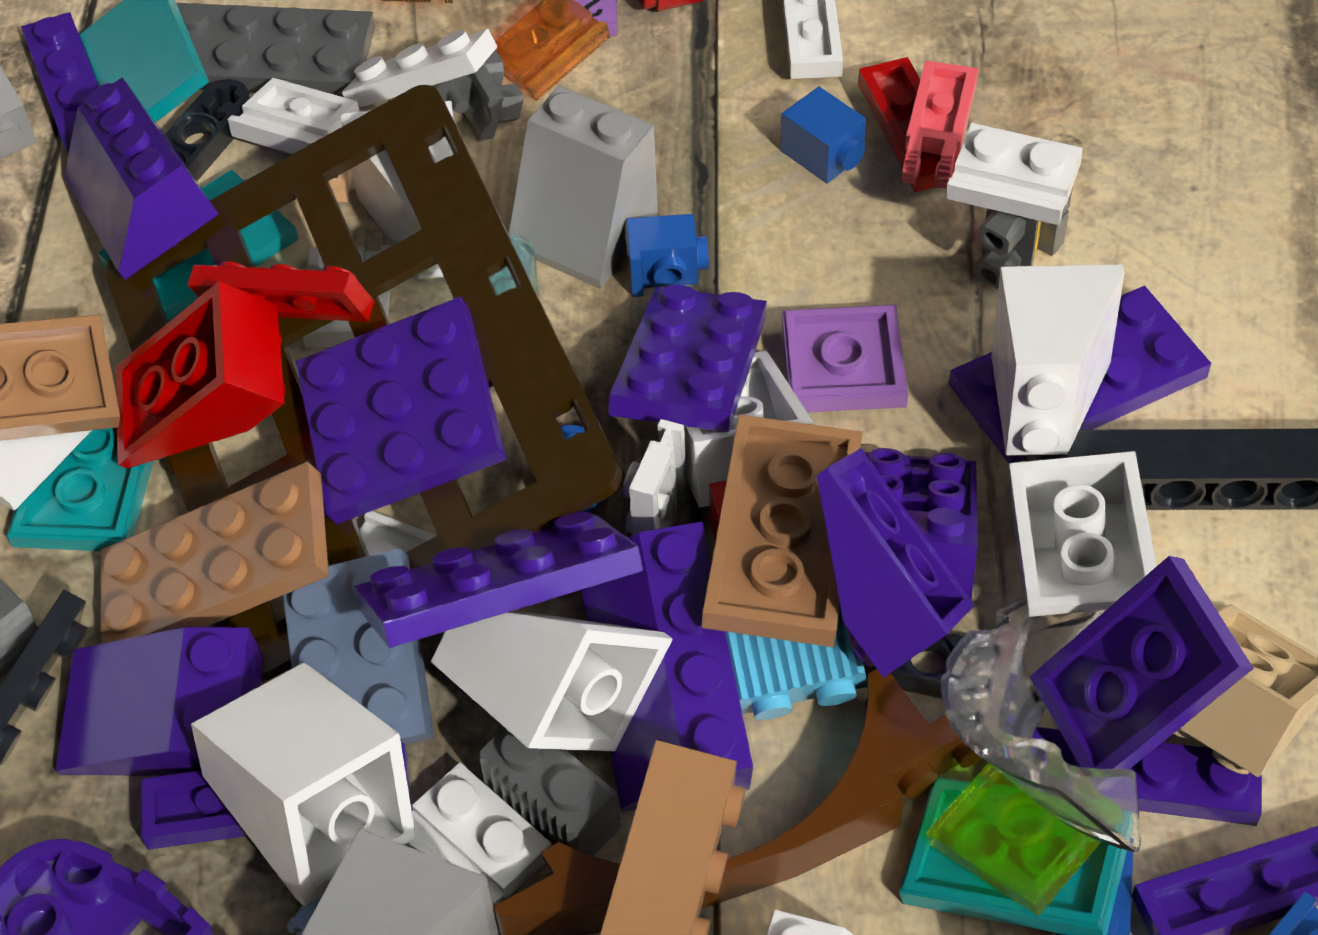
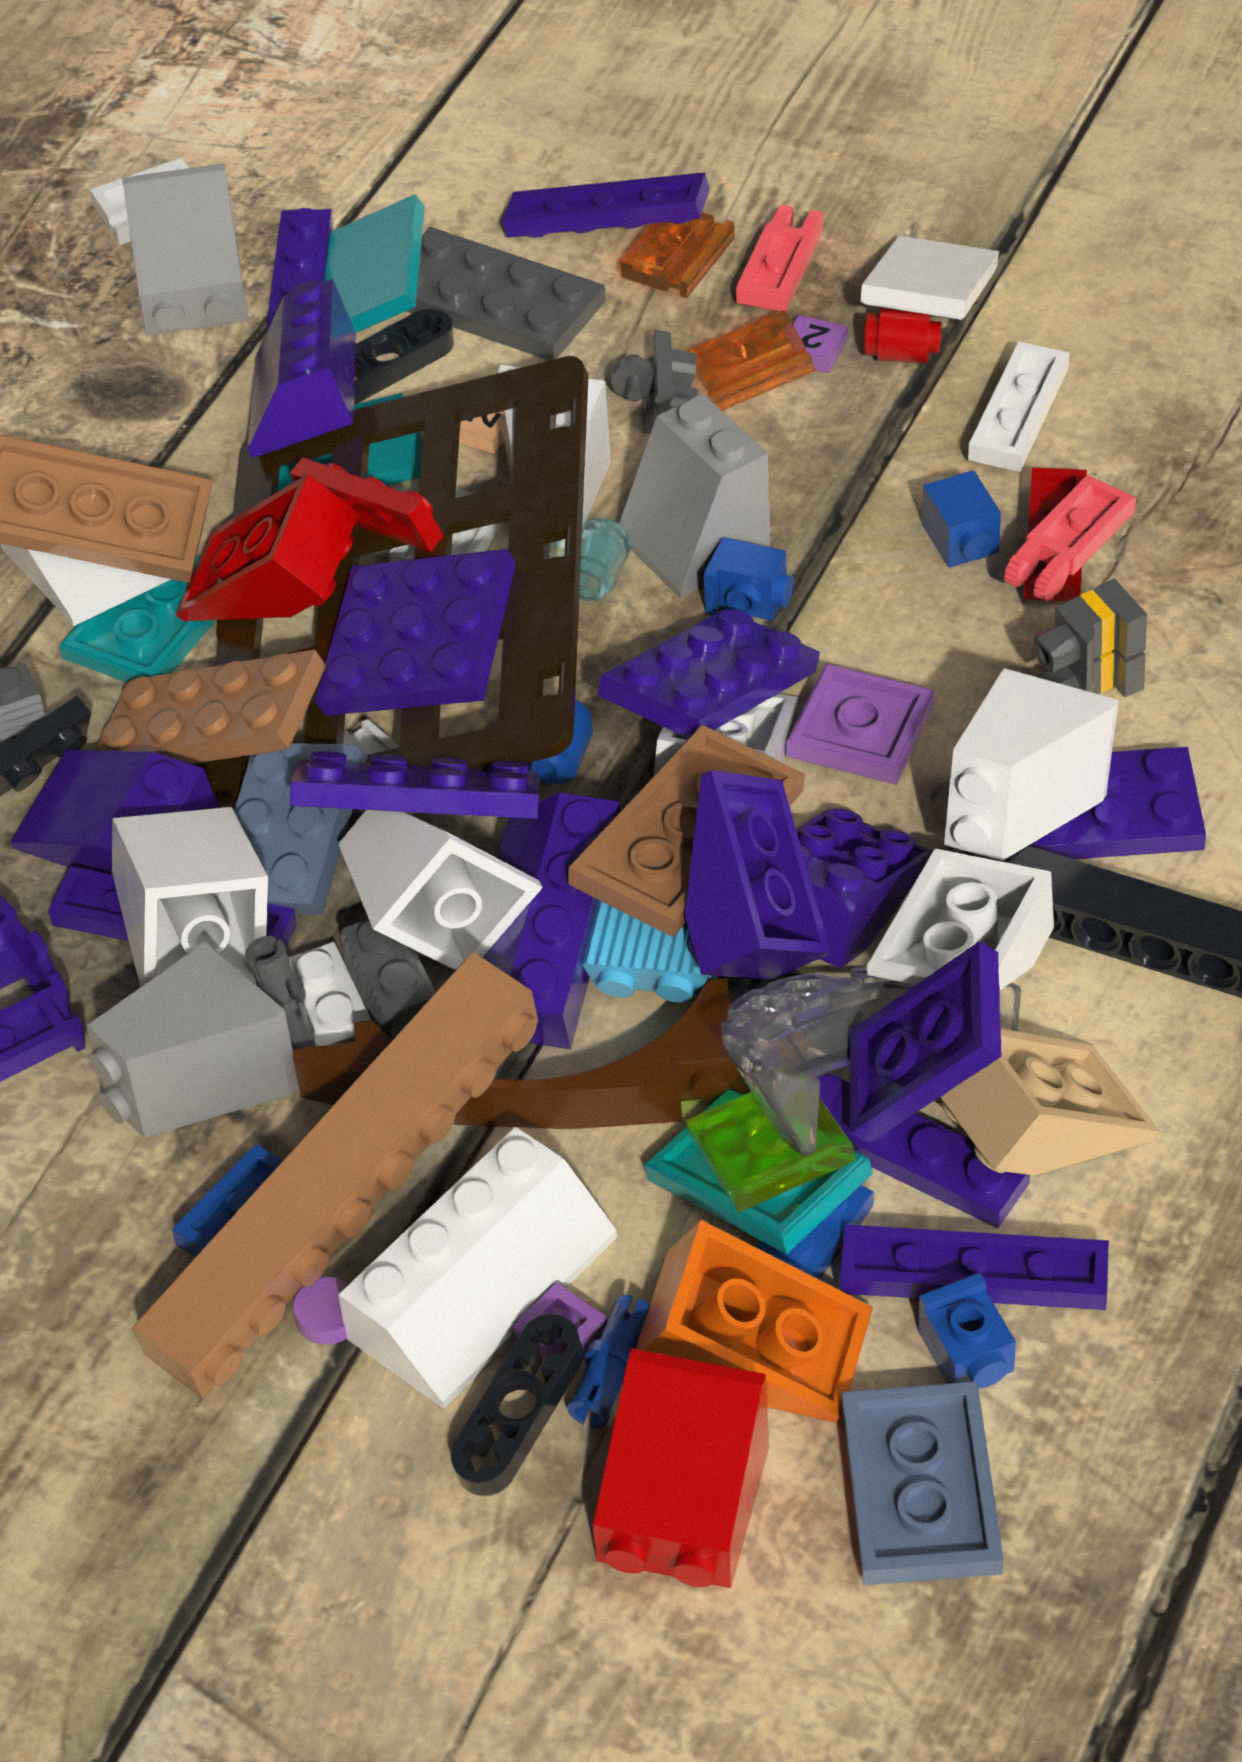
camera: 25 degrees right, 5 degrees down
white plate [227,78,359,154] -> none
white plate [342,28,497,108] -> none
white plate [623,419,687,536] -> none
white plate [947,123,1083,225] -> none
none -> dark grey pin [245,936,315,1049]

